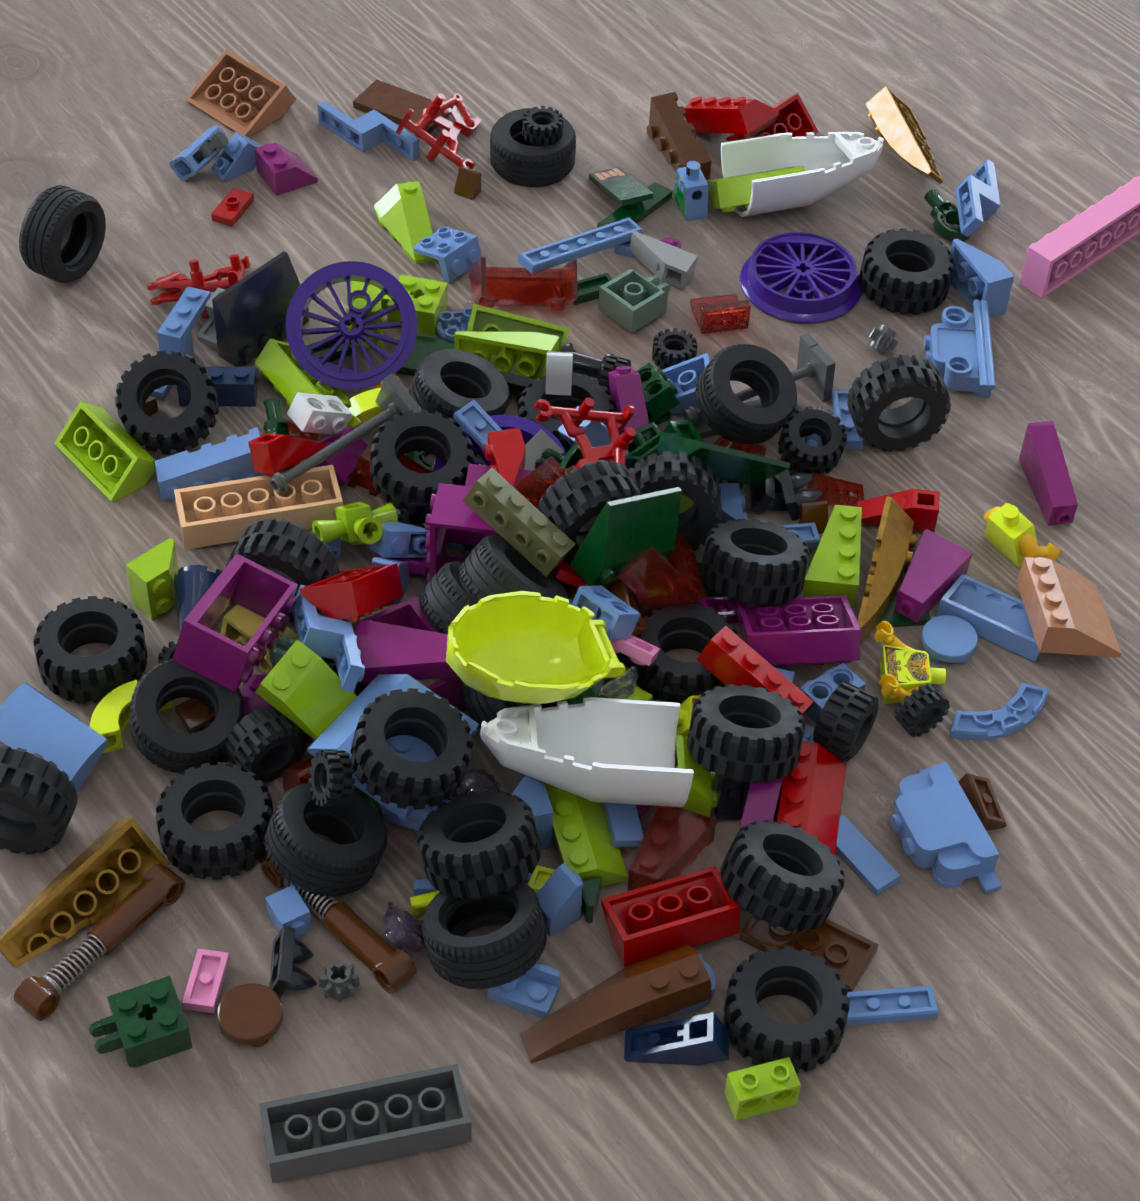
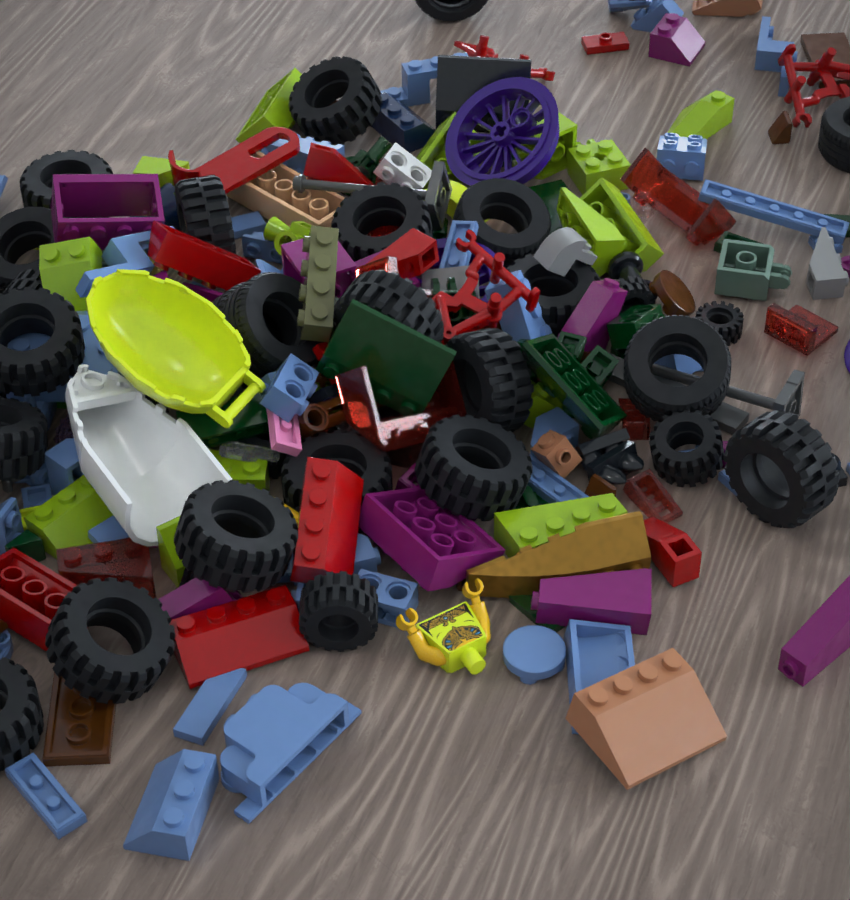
camera: 60 degrees right, 5 degrees down
black tyre [895,684,950,737] -> none
medium blue tile [949,682,1049,740] -> none
reddish brown slope [958,773,1007,831] -> none
neon yellow torso [984,502,1062,568] -> none
none -> medium blue slope [123,749,220,861]
none -> red piece [168,127,300,194]
none -> nougat brick [531,430,583,478]
none -> reddish brown tile [649,270,696,316]

